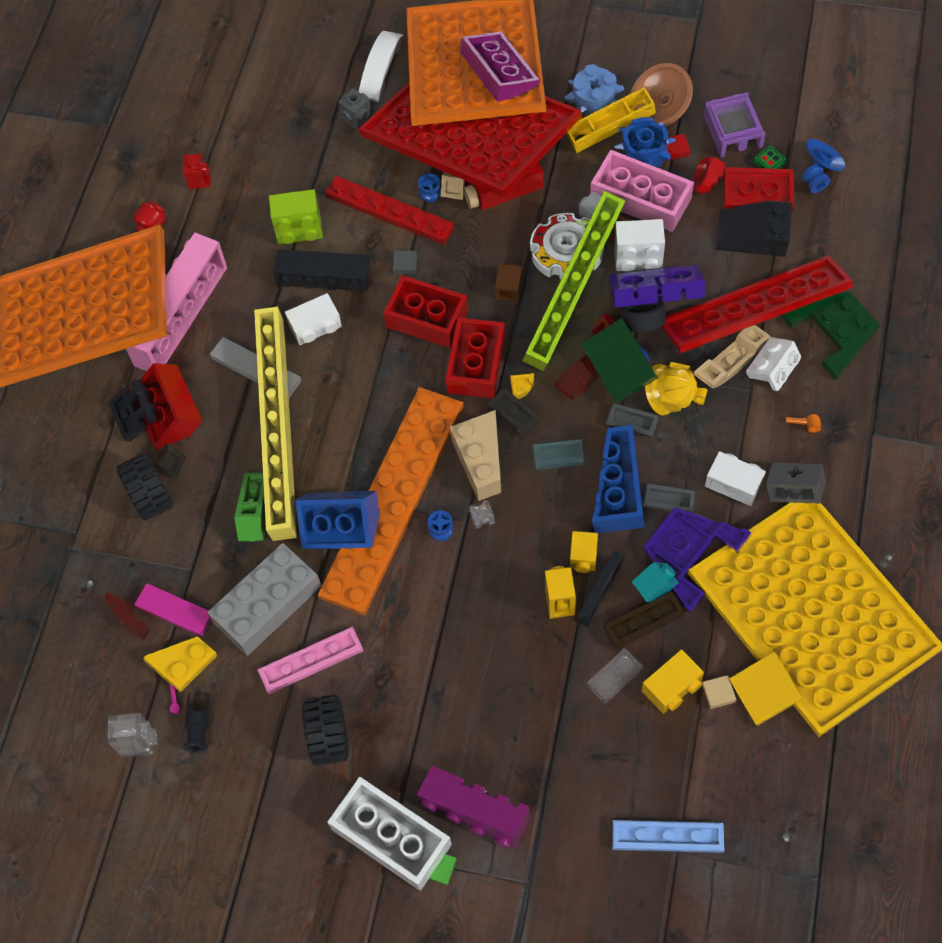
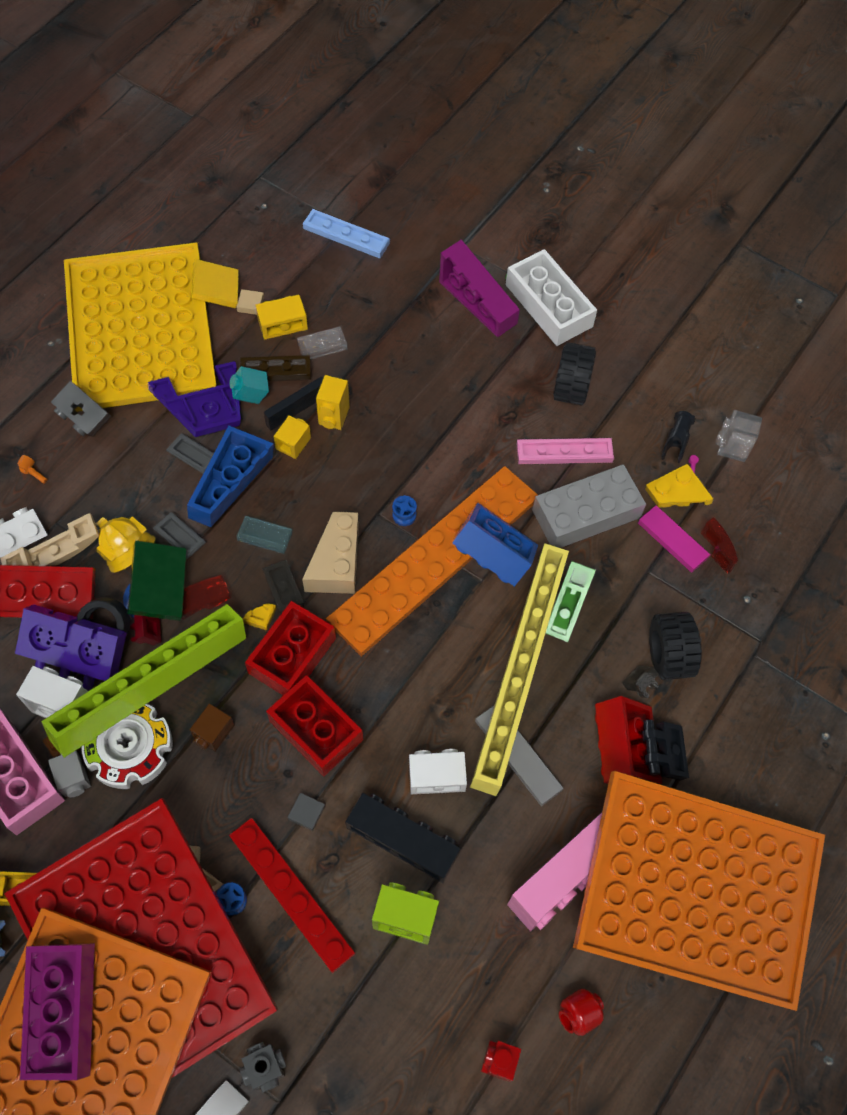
camera: 165 degrees left, 0 degrees up
clear wheel [469,500,495,529] -> none
white brick [705,451,766,506] -> none

